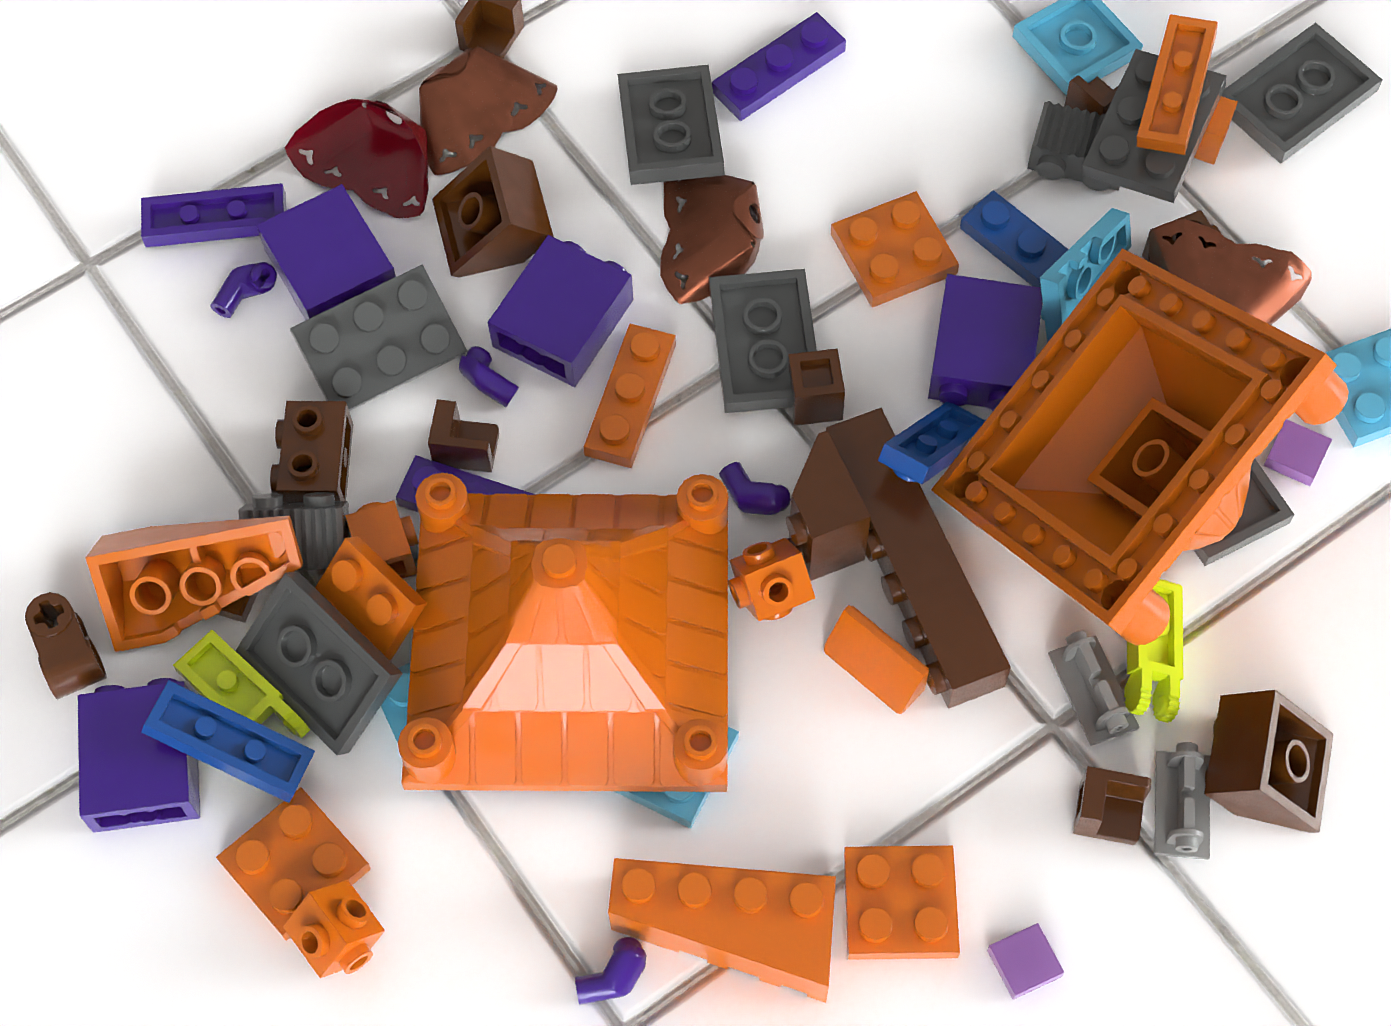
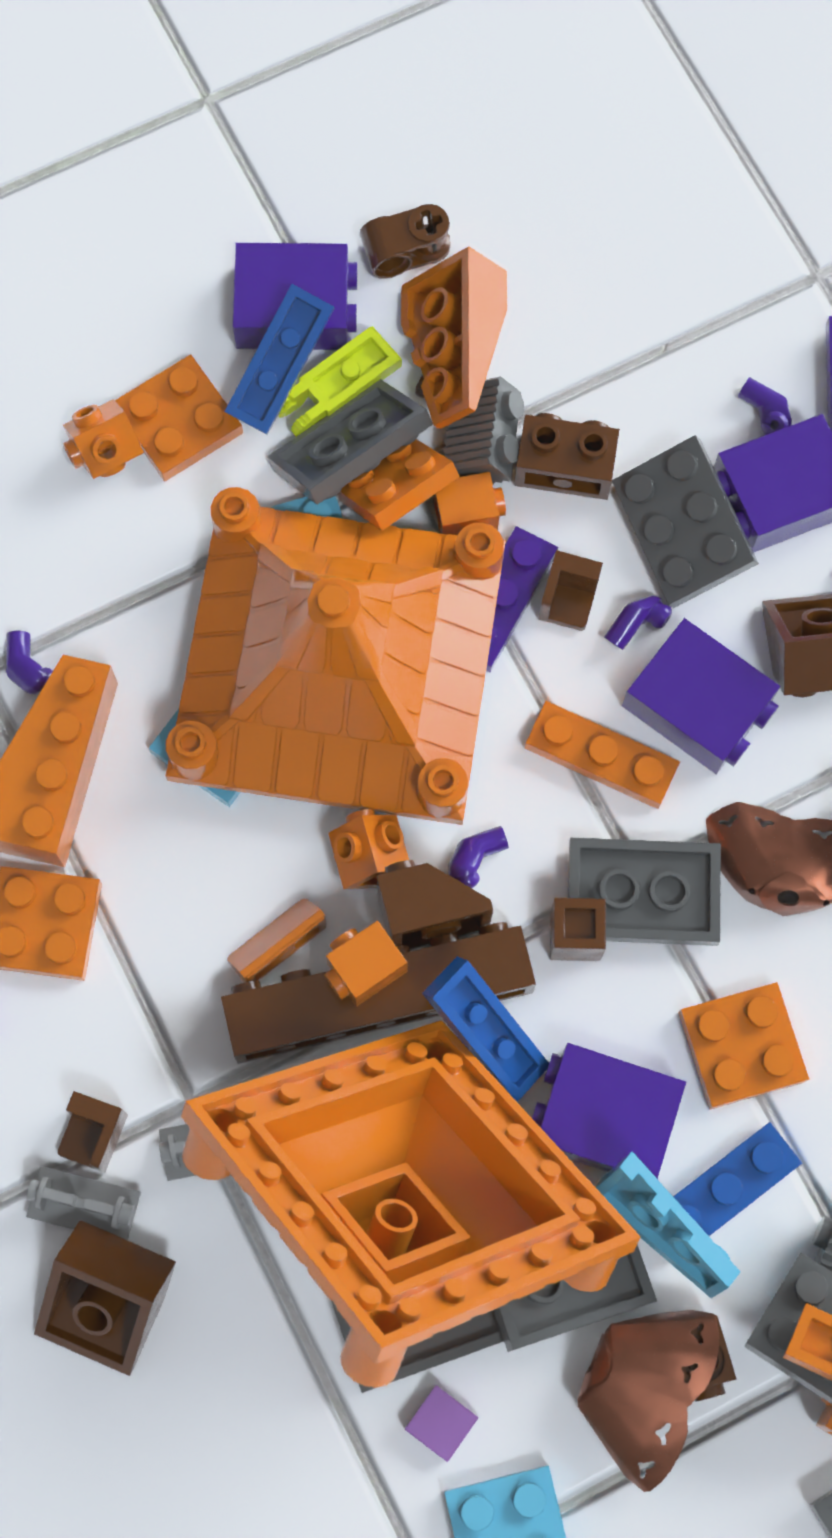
camera: 95 degrees right, 10 degrees up
neon yellow hinge [1124,579,1184,723] -> none
none -> orange brick [324,920,408,1007]

